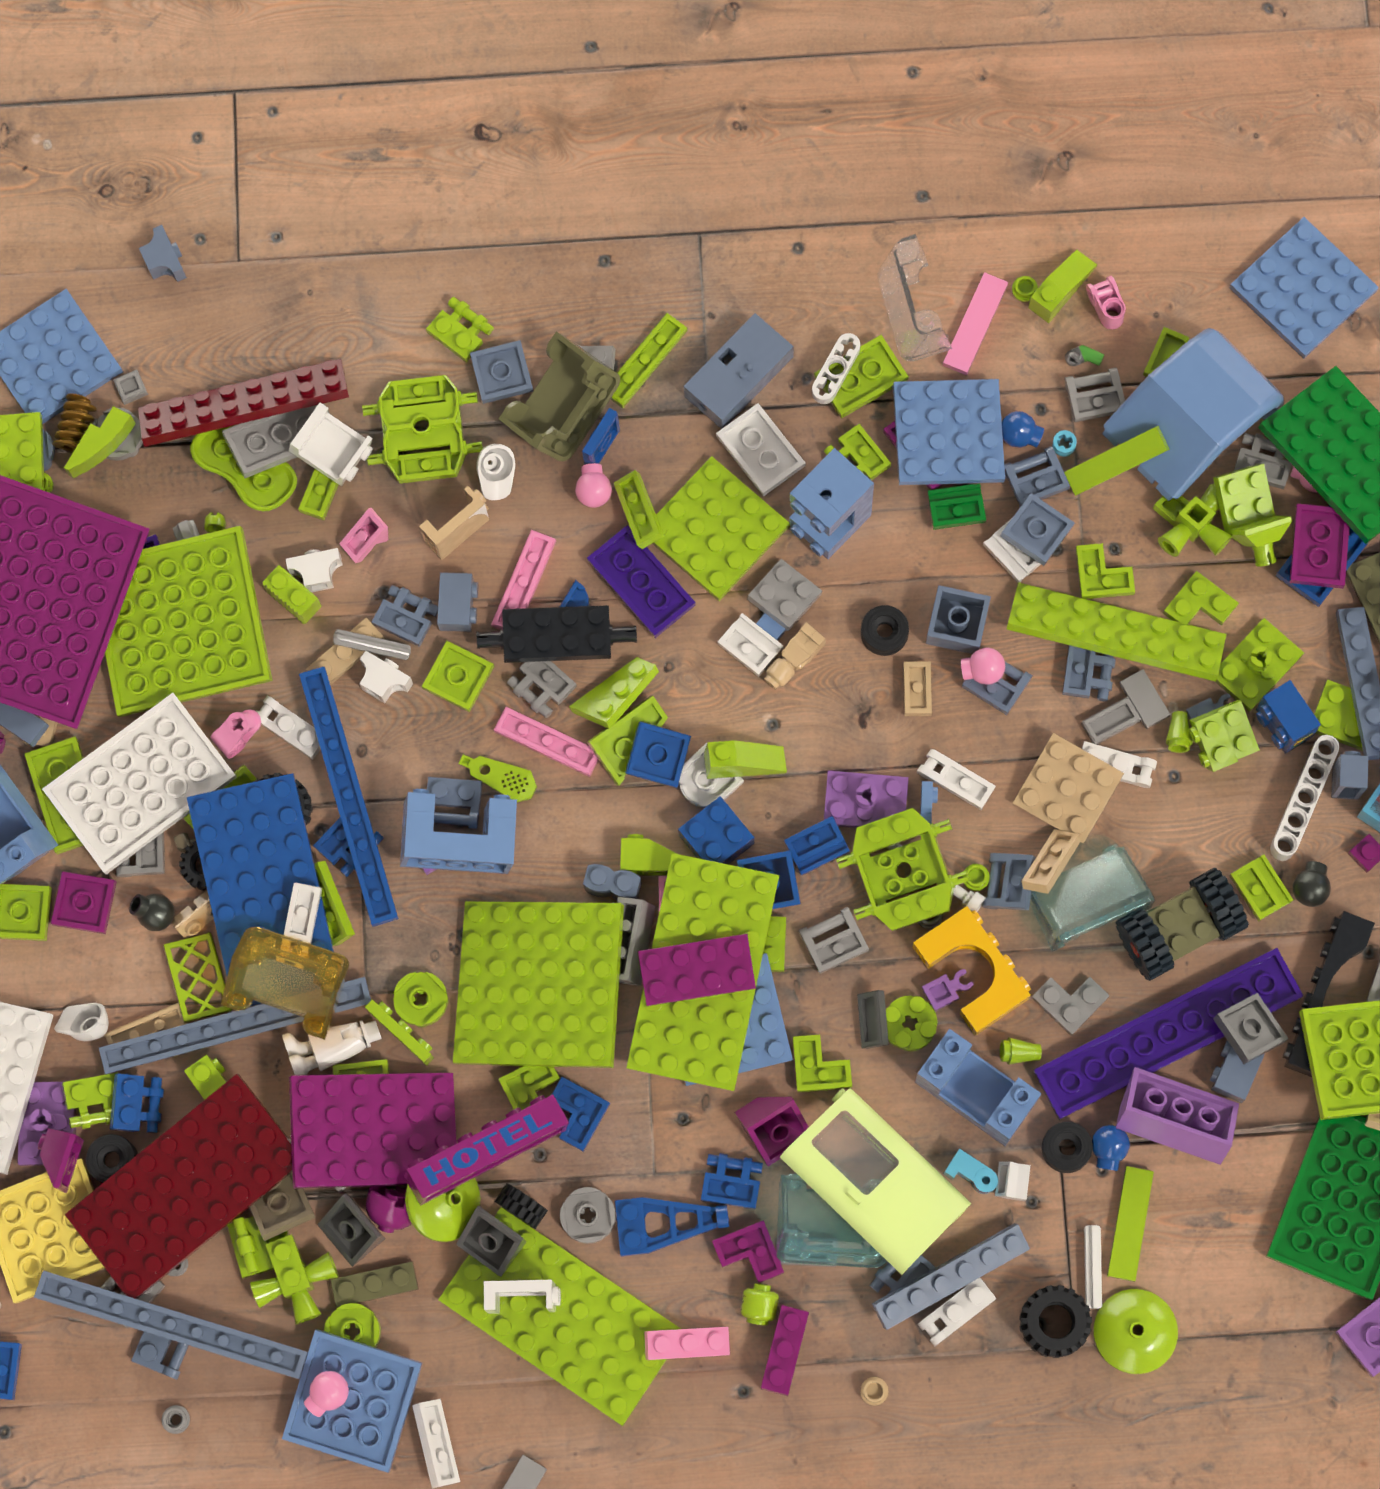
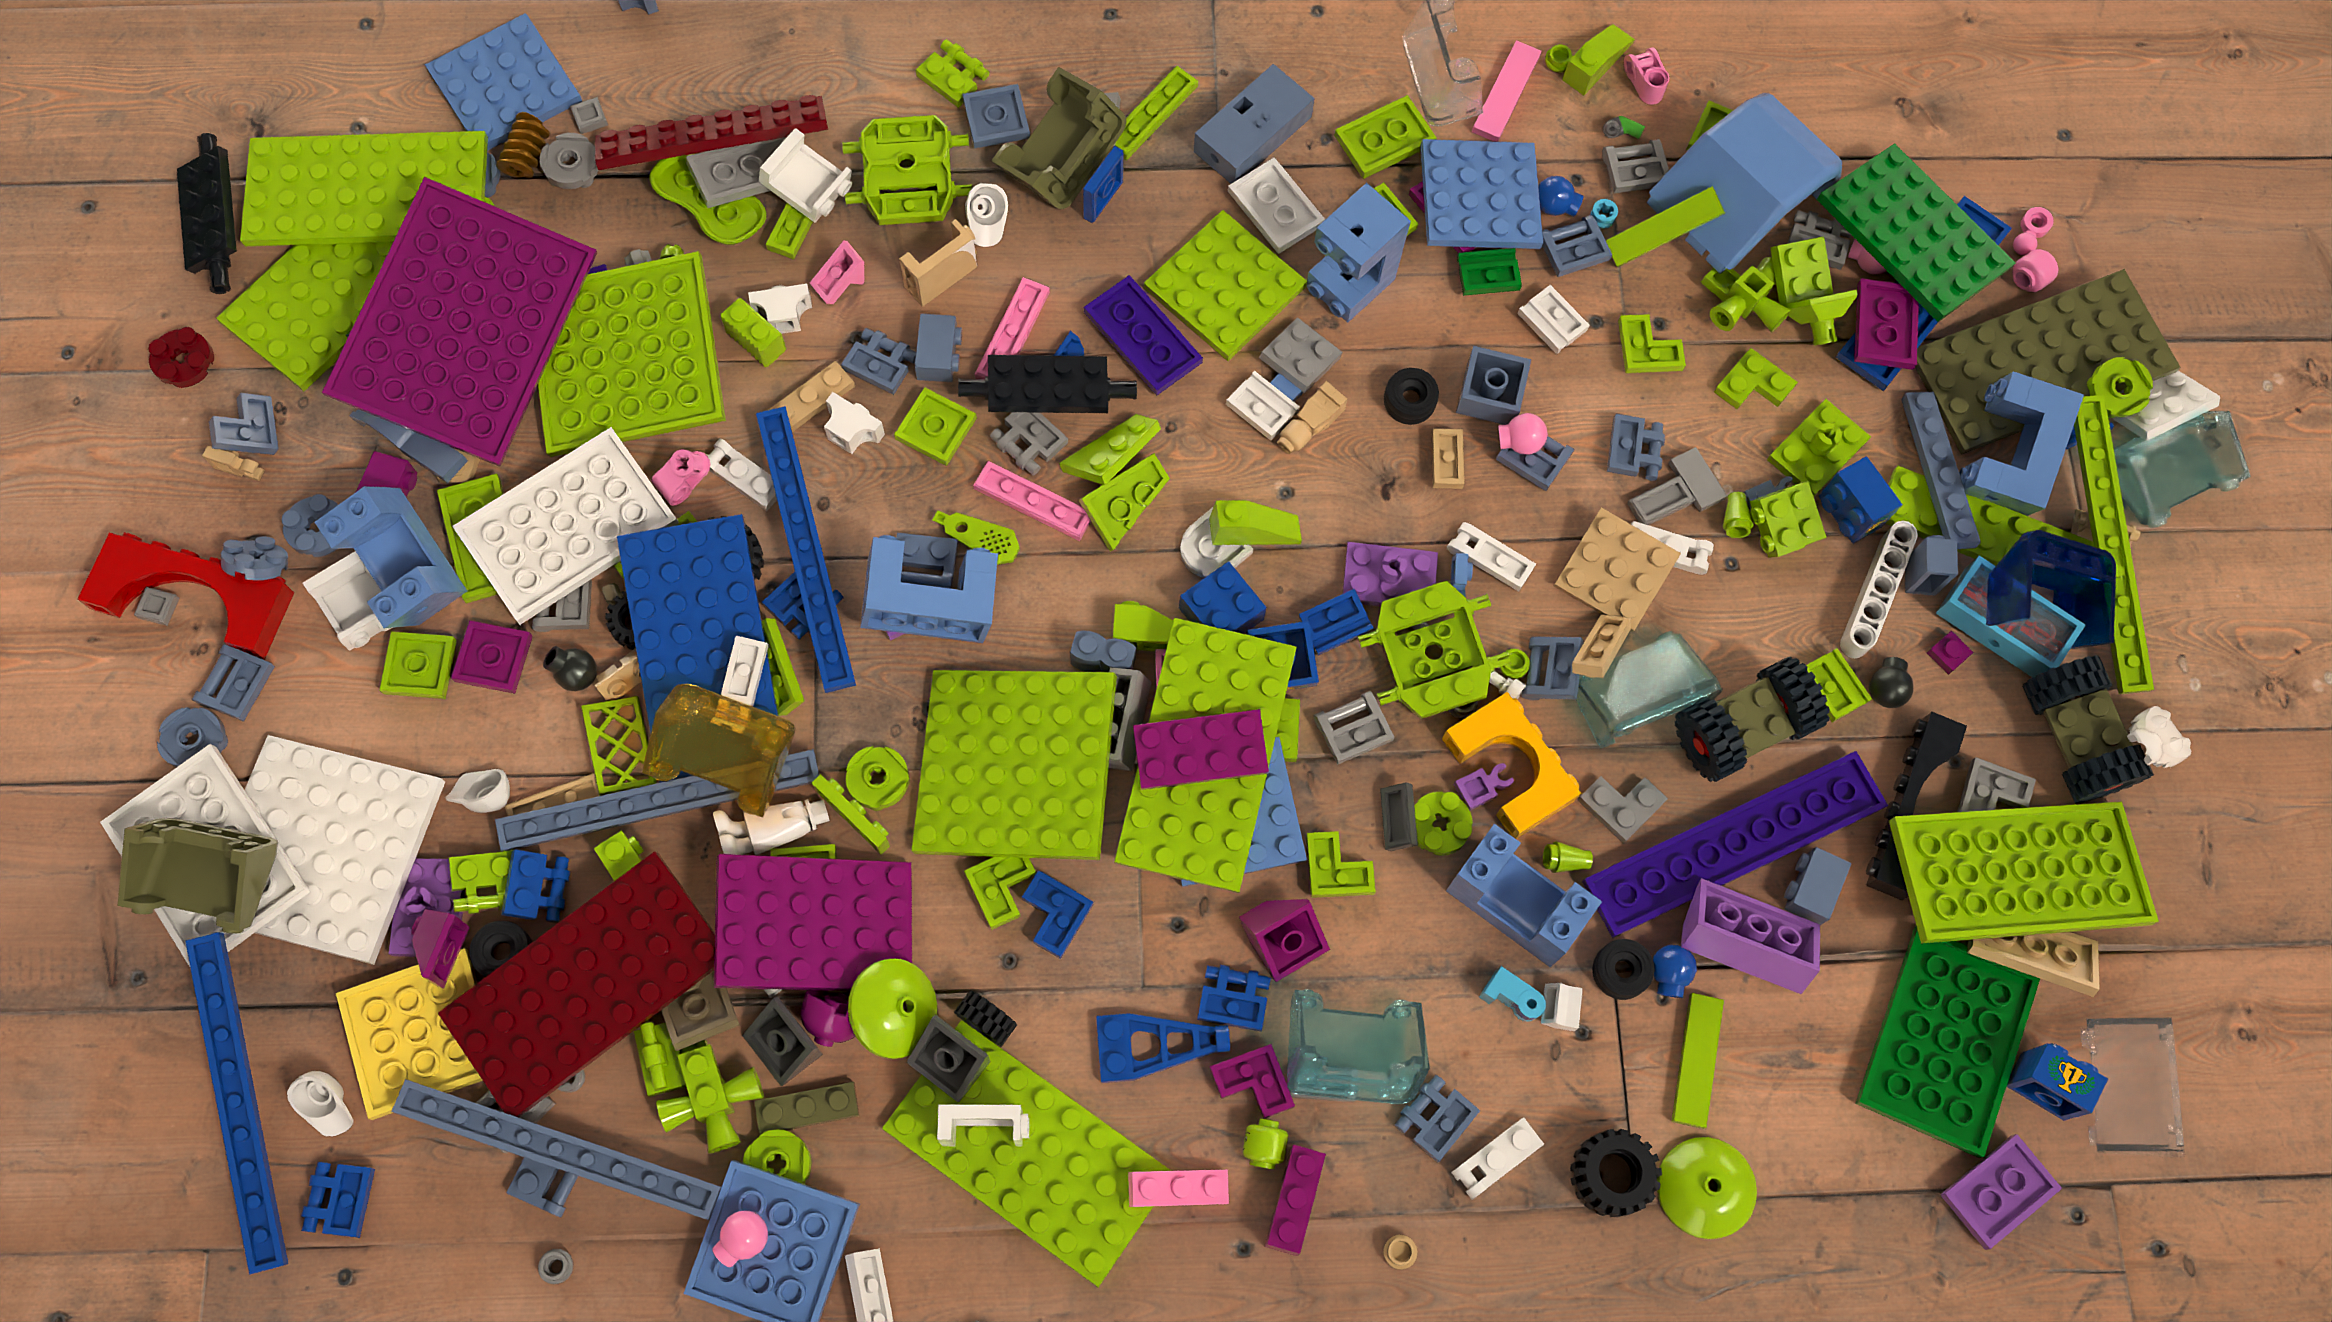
camera: 10 degrees left, 5 degrees down
lime slope [64,406,136,478] -> none
light grey axle [333,629,411,660] -> none
magenta brick [404,1094,569,1206] -> none
light grey plate [560,1187,616,1244] -> none
bright pink piece [575,463,612,508] -> none
lime plate [614,470,664,549] -> none
blue plate [625,722,691,788] -> none
yellowish green piece [780,1088,972,1275] -> none
white beam [812,333,860,404] -> none
sand blue plate [872,1223,1030,1330] -> none
sand blue plate [1000,493,1075,566] -> none
lime plate [1006,582,1227,682] -> none
white axle [1084,1225,1102,1309] -> none
hinge [1213,993,1289,1065] -> none
medium blue plate [1229,217,1379,359] -> none

